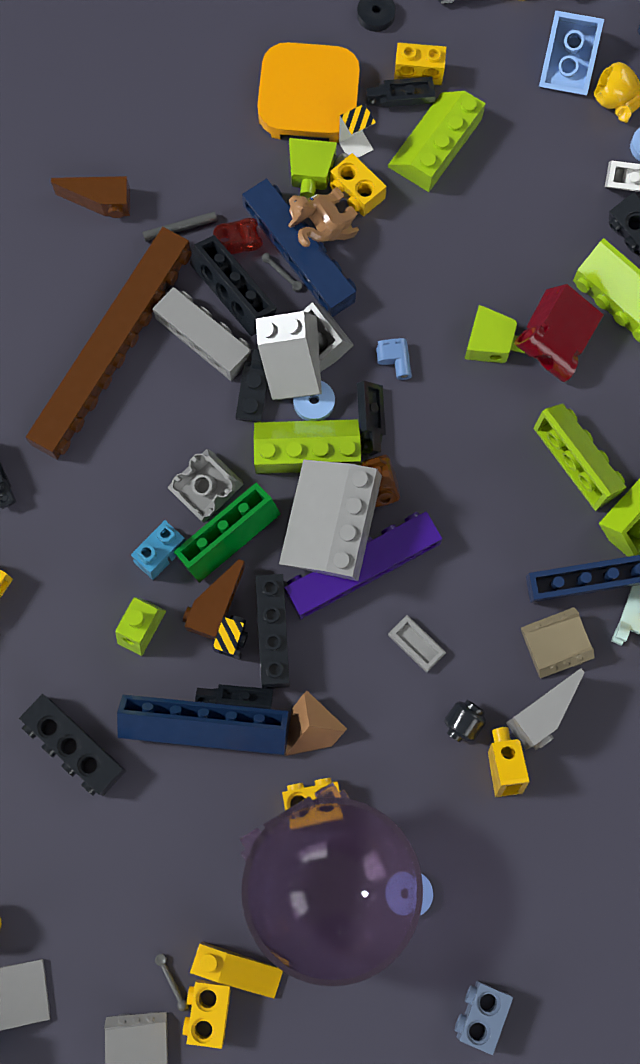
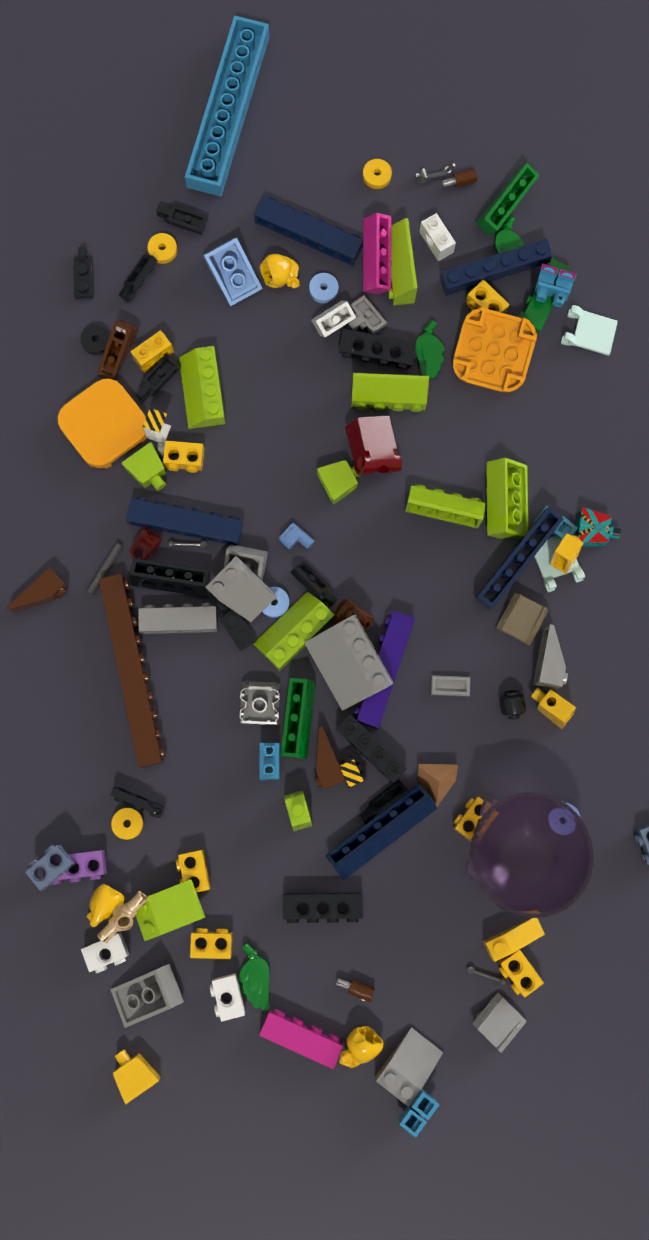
camera: 45 degrees left, 5 degrees up
medium nougat animal [288,187,359,247] -> none
none -> reddish brown slope [97,320,139,380]
none -> reddish brown piece [336,978,375,1002]

